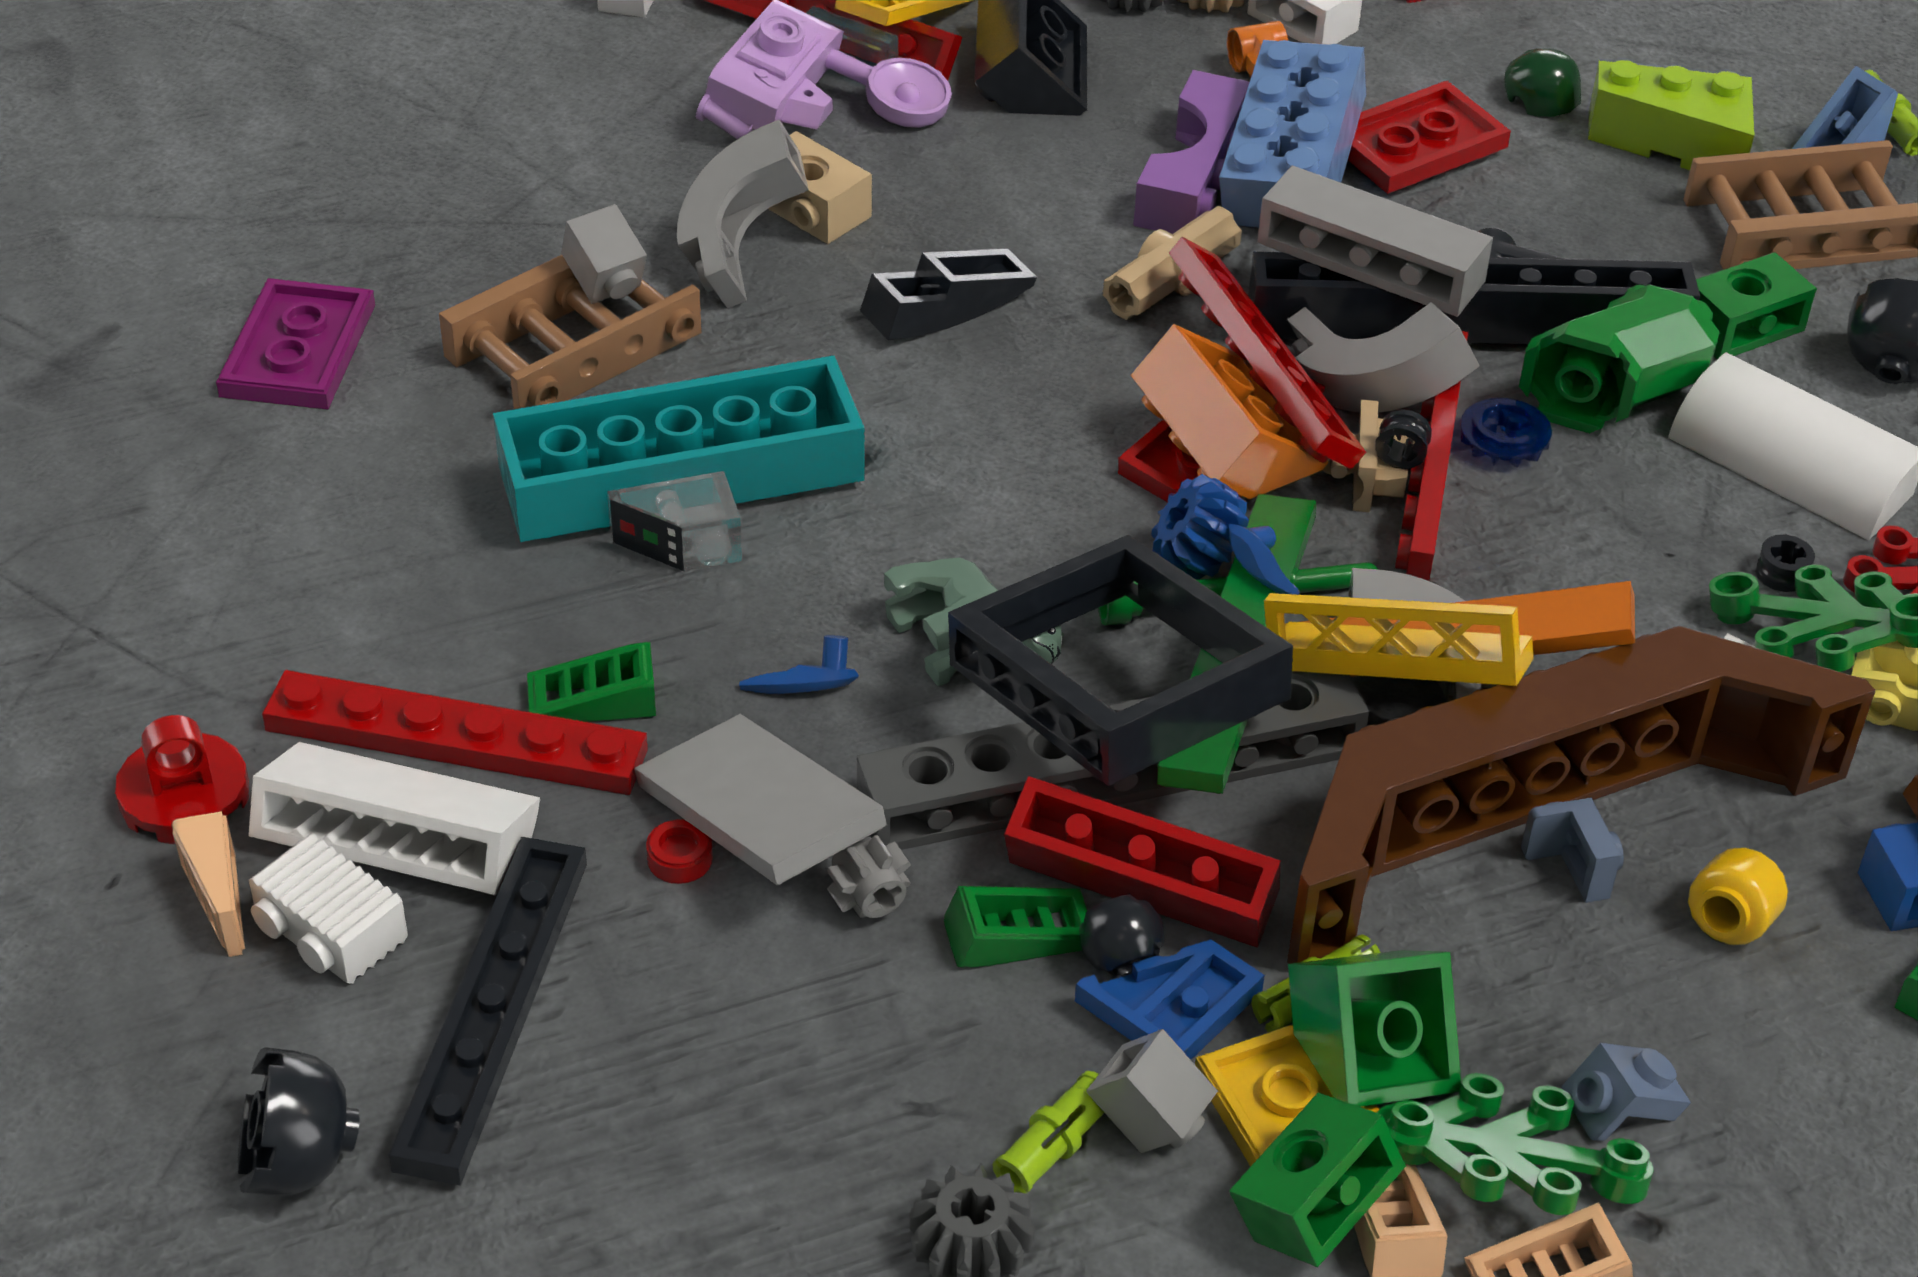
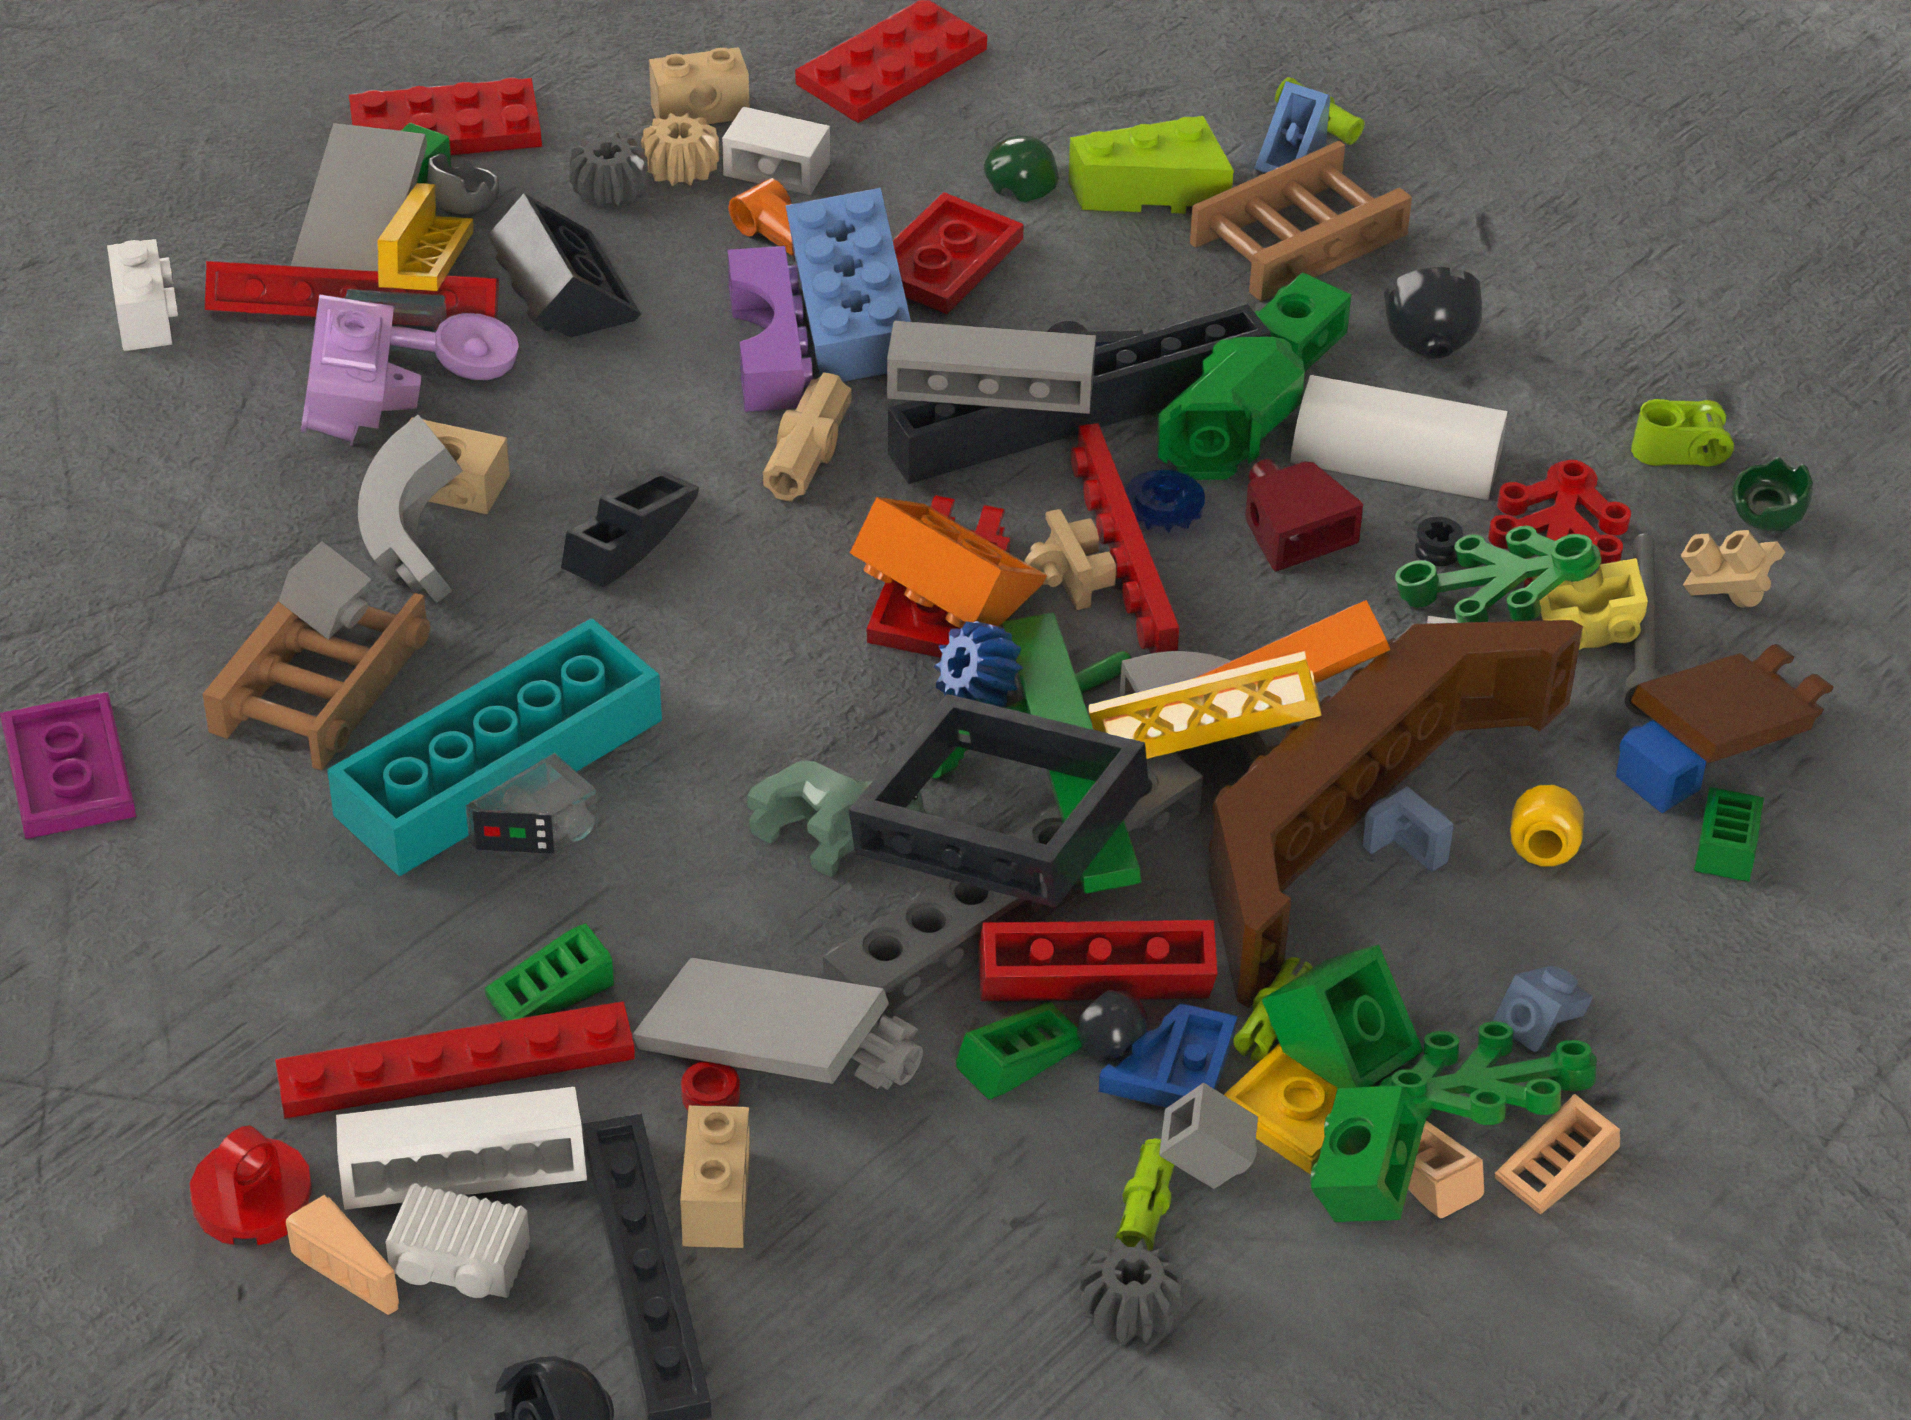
camera: 25 degrees left, 0 degrees up
blue bar [739,635,859,694] -> none
red plate [1169,236,1366,469] -> none
blue bar [1228,523,1300,595] -> none
light grey arch [1288,302,1480,412] -> none
black bush [1375,410,1432,469] -> none
none -> tan brick [680,1106,750,1248]
none -> dark red torso [1245,459,1364,572]

